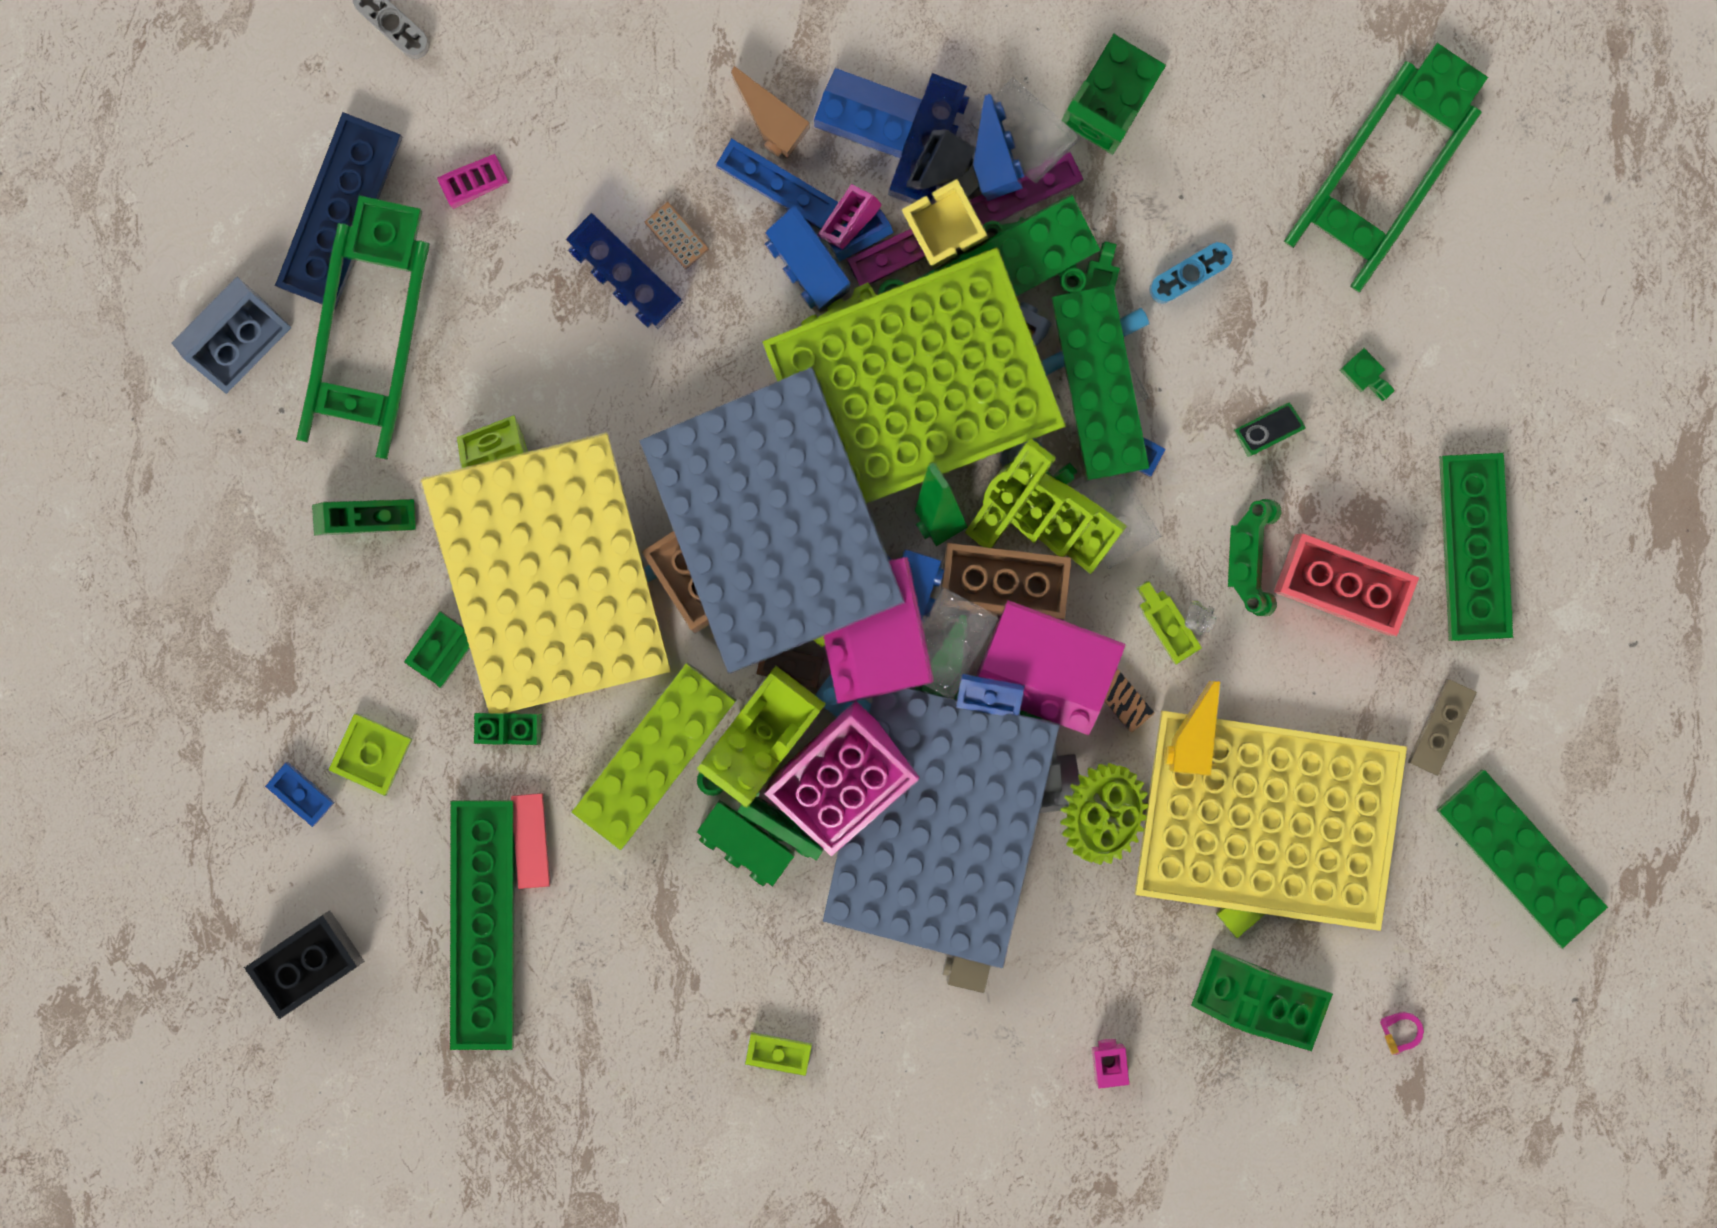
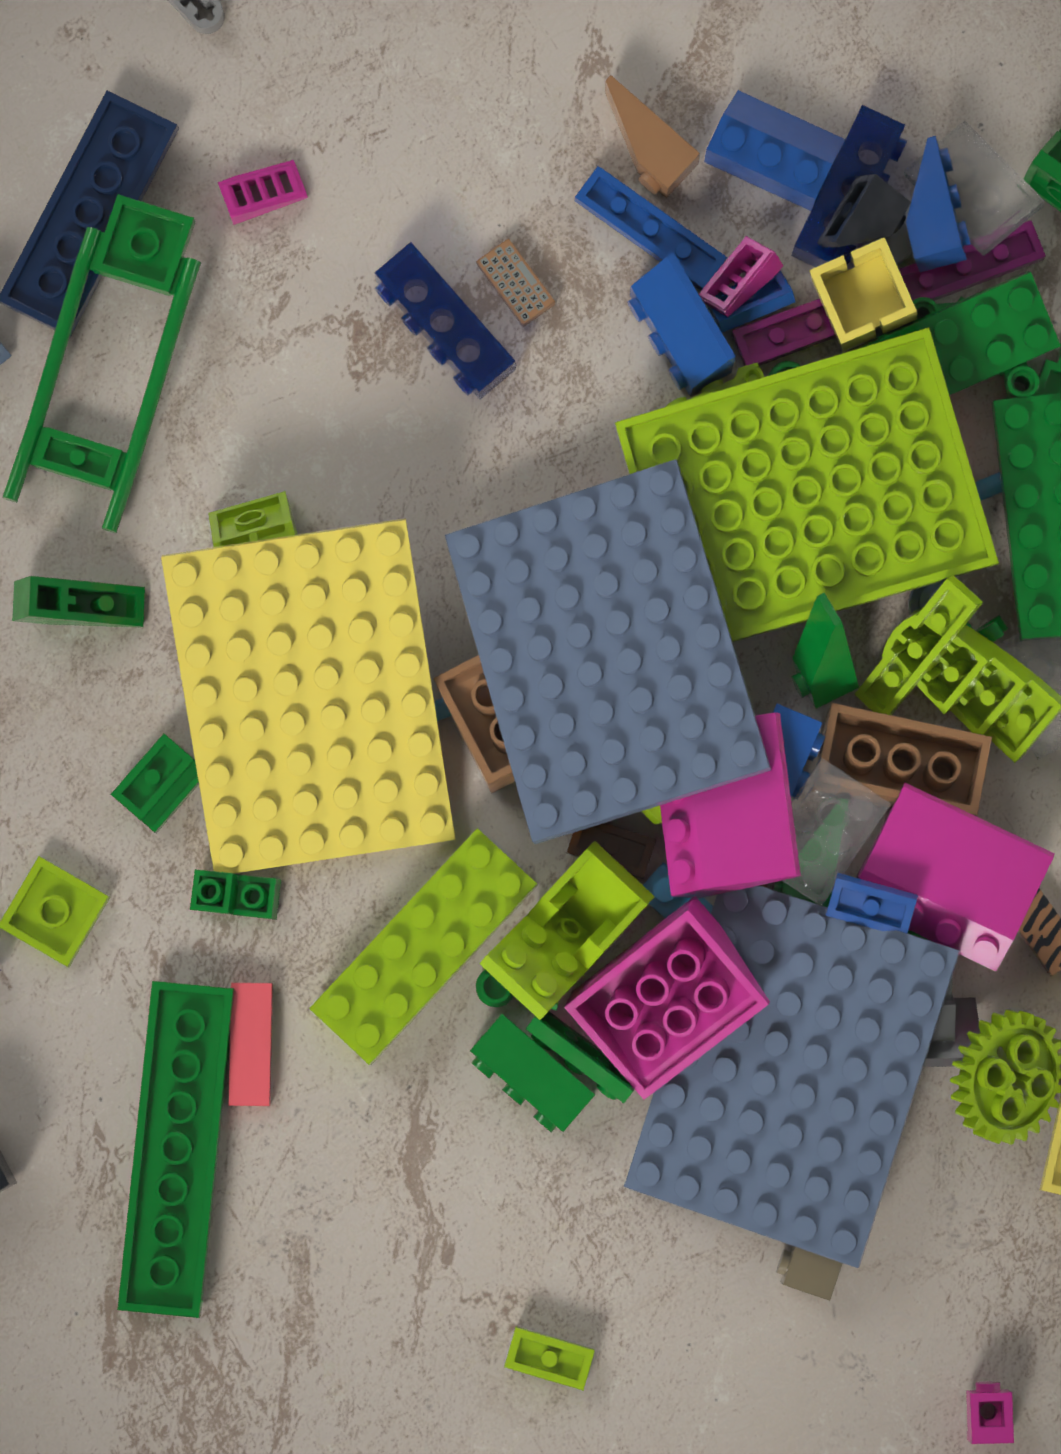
camera: 10 degrees right, 5 degrees down
sand blue plate [1019,302,1052,347] -> none

